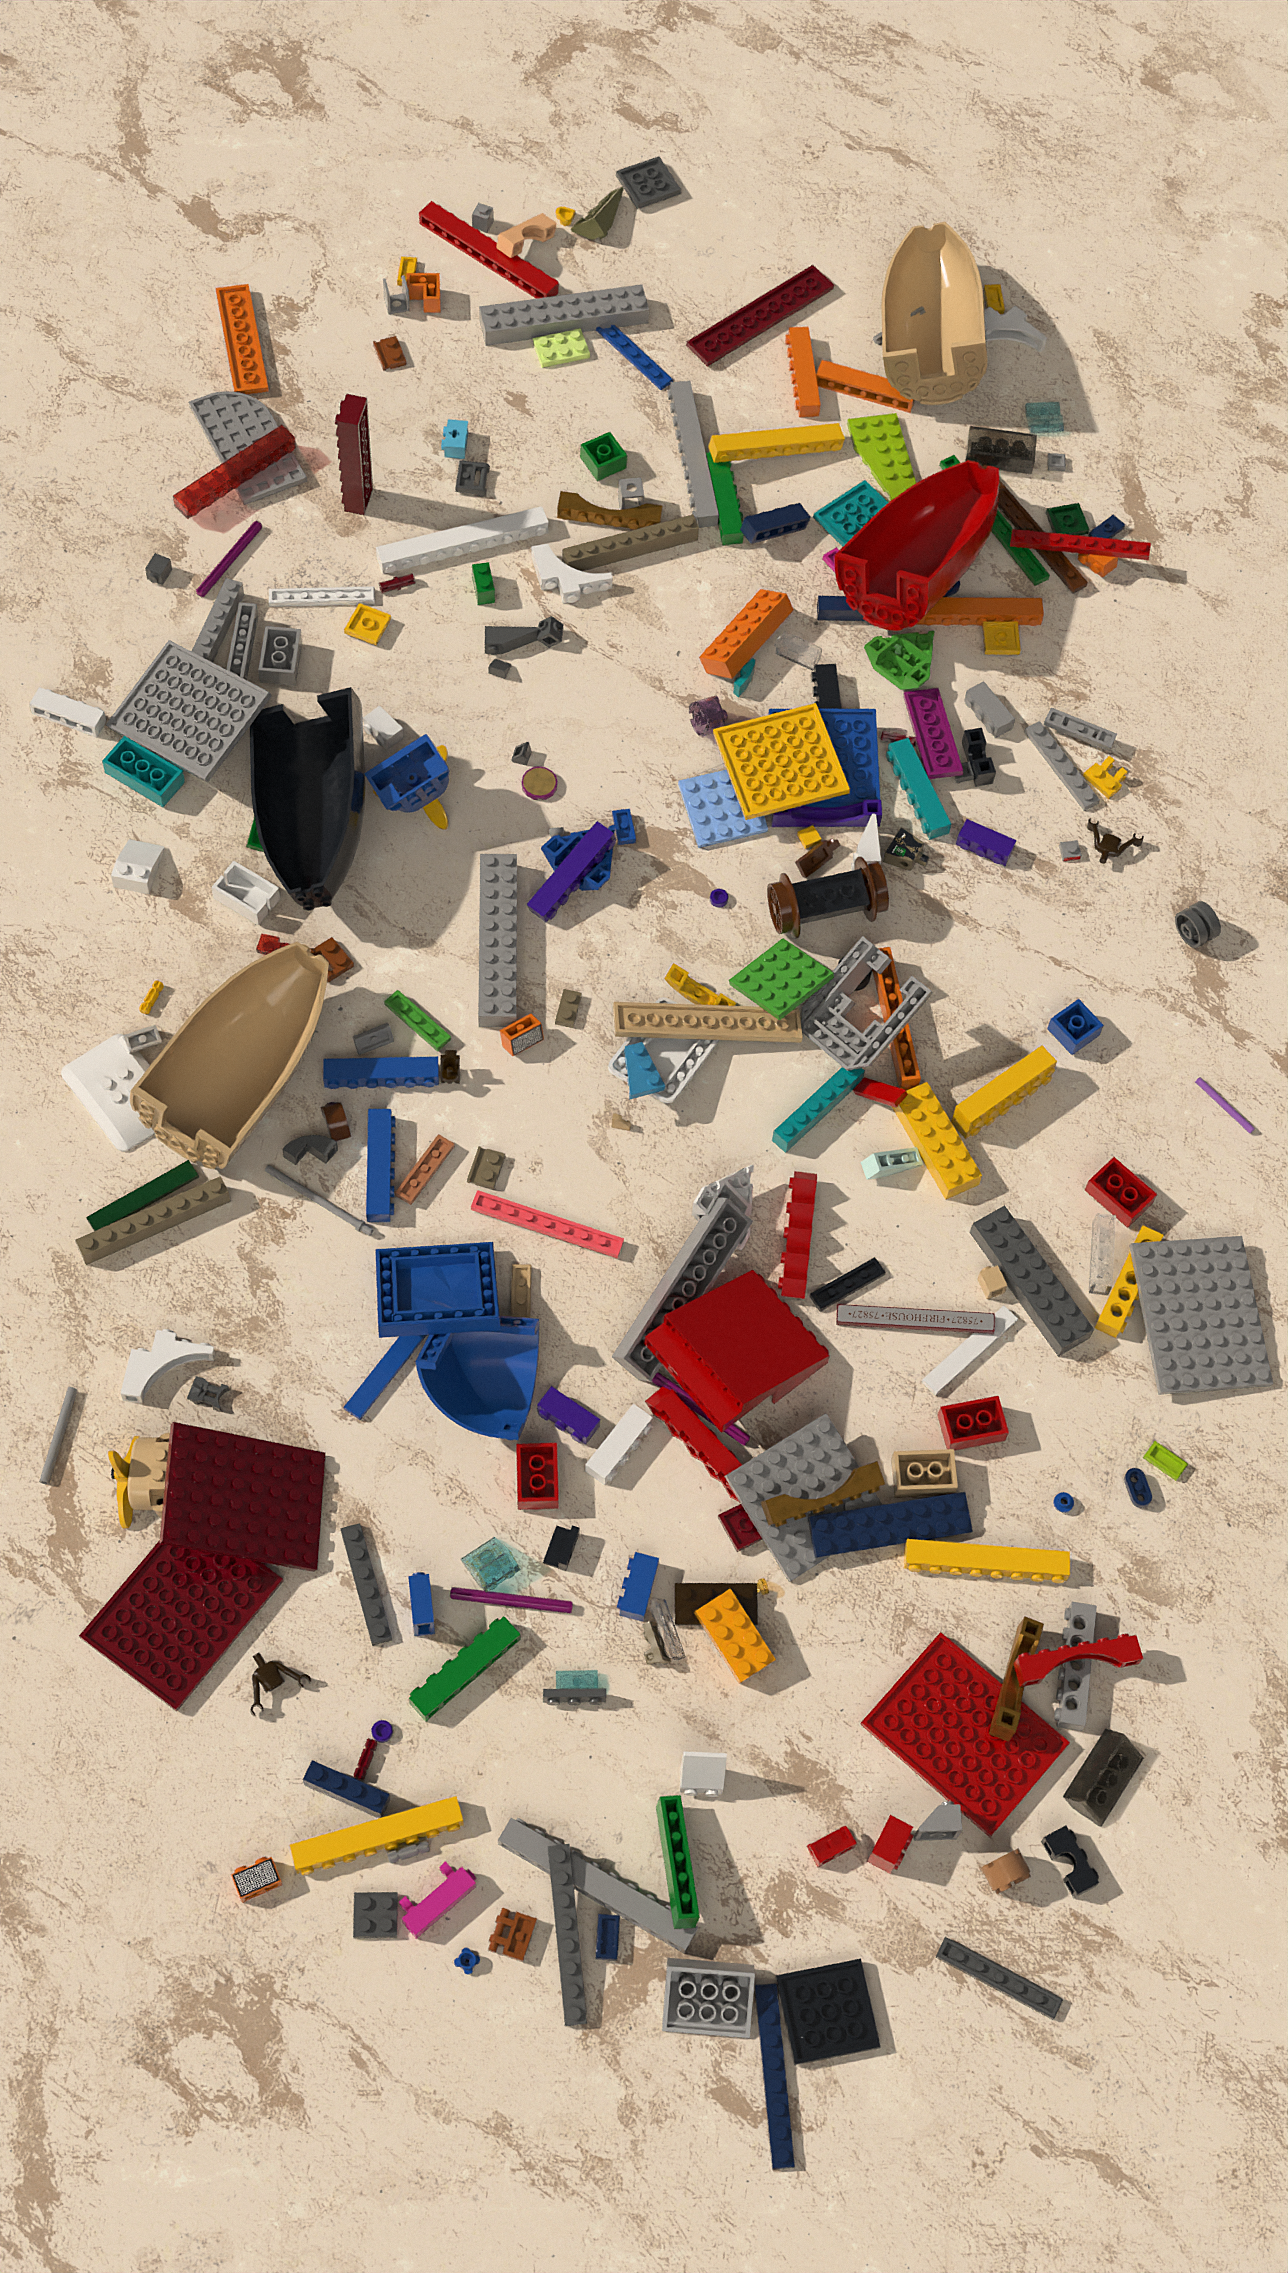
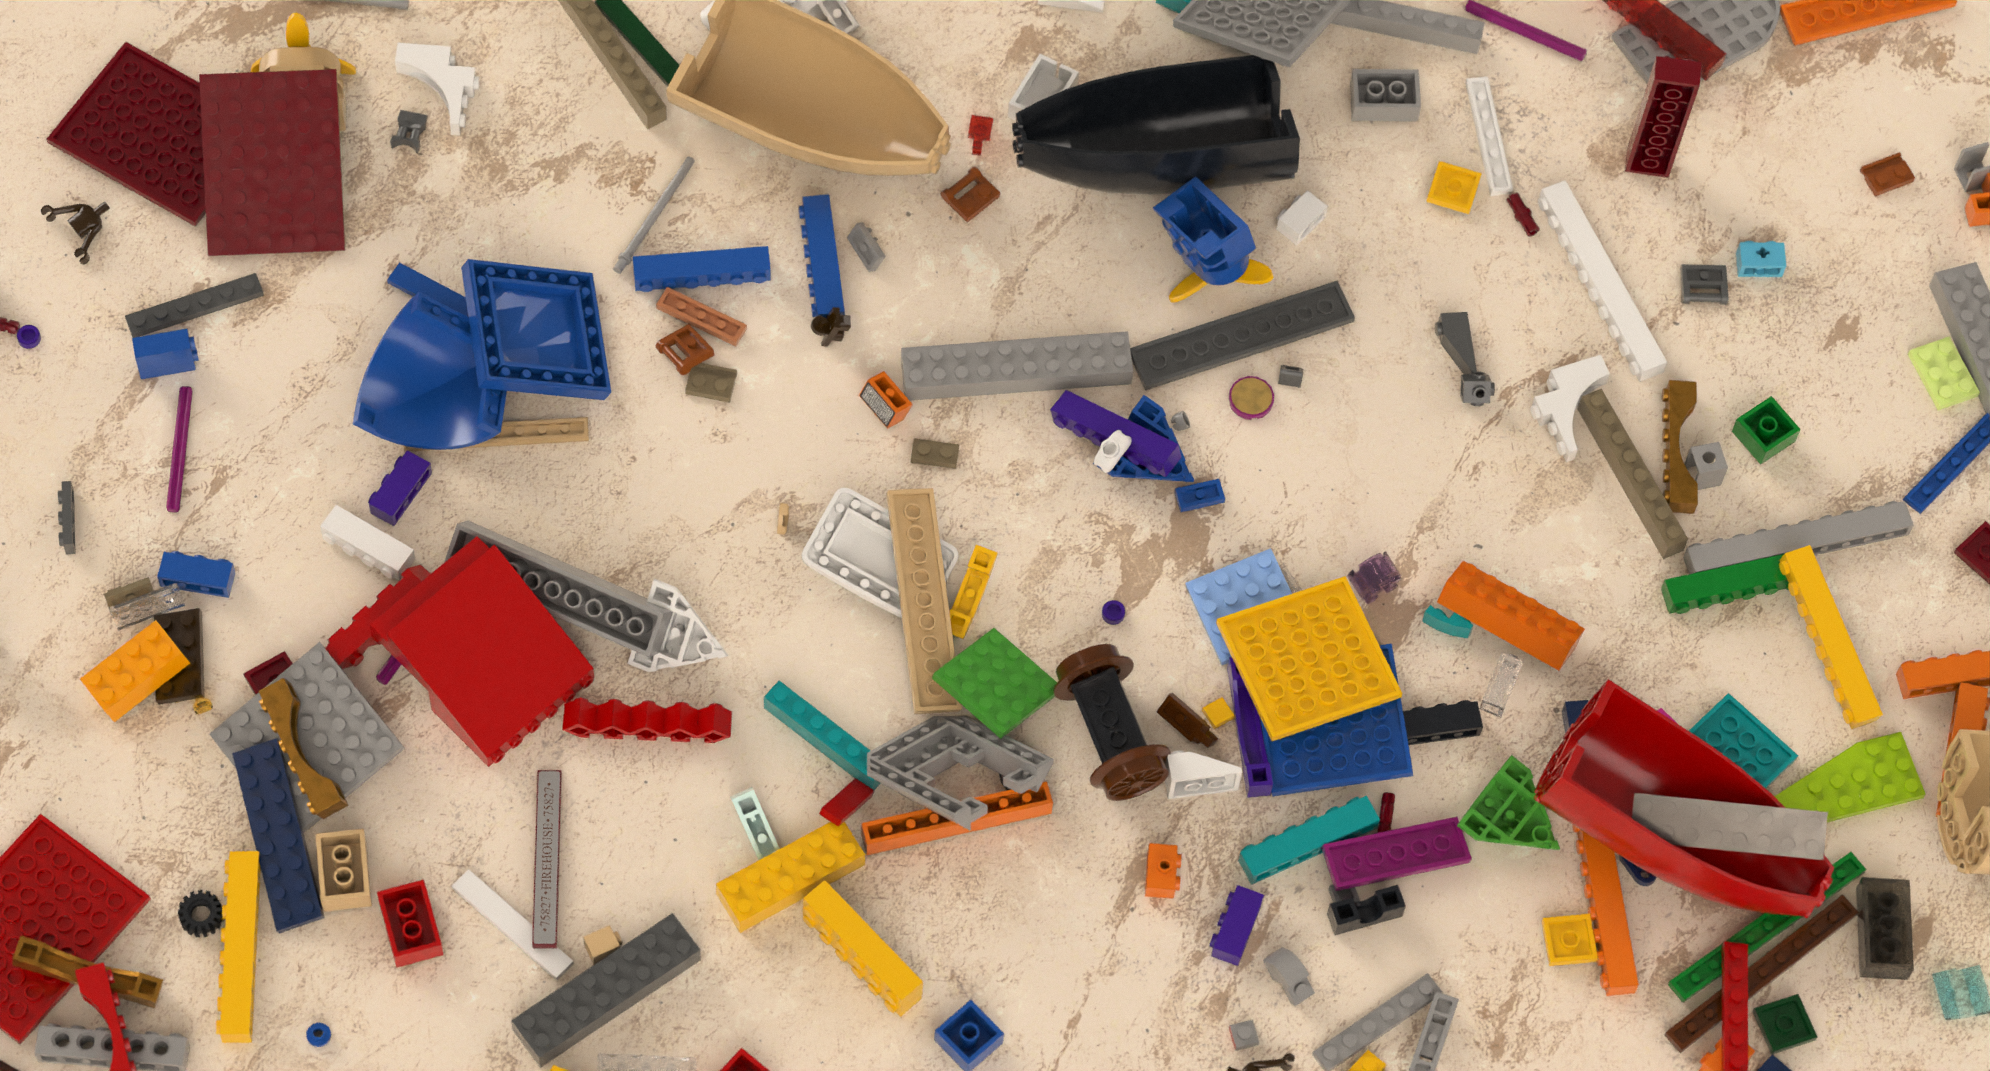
camera: 85 degrees right, 0 degrees up
yellow axle [139,980,164,1015] -> none
light grey brick [227,602,258,680] -> none
dark grey brick [282,1135,338,1165] -> none
reddish brown brick [320,1102,351,1141] -> none
bright green plate [384,990,451,1052] -> none
green brick [409,1616,521,1722] -> none
clear light blue slope [461,1537,520,1592] -> none
coral plate [471,1190,624,1258] -> none
green brick [472,562,495,605] -> none
dark grey slope [488,659,511,679] -> none
red brick [516,1443,559,1510] -> none
black panel [543,1525,580,1571] -> none
clear light blue plate [556,1670,598,1689] -> none
dark azure wing [624,1042,665,1100] -> none
dark blue brick [740,503,811,544] -> none
black tile [809,1257,886,1312] -> none
torso [883,827,930,871] -> none
light grey brick [964,681,1015,738] -> none
light grey tile [1047,453,1066,471] -> none
none -> black tyre [178,890,223,938]
none -> dark orange plate [655,324,714,375]
none -> white piece [1094,430,1132,473]
none -> dark grey plate [1130,280,1355,390]
none -> orange brick [1145,843,1182,899]
none -> light grey brick [1263,947,1314,1006]
none -> plate [1632,793,1828,860]

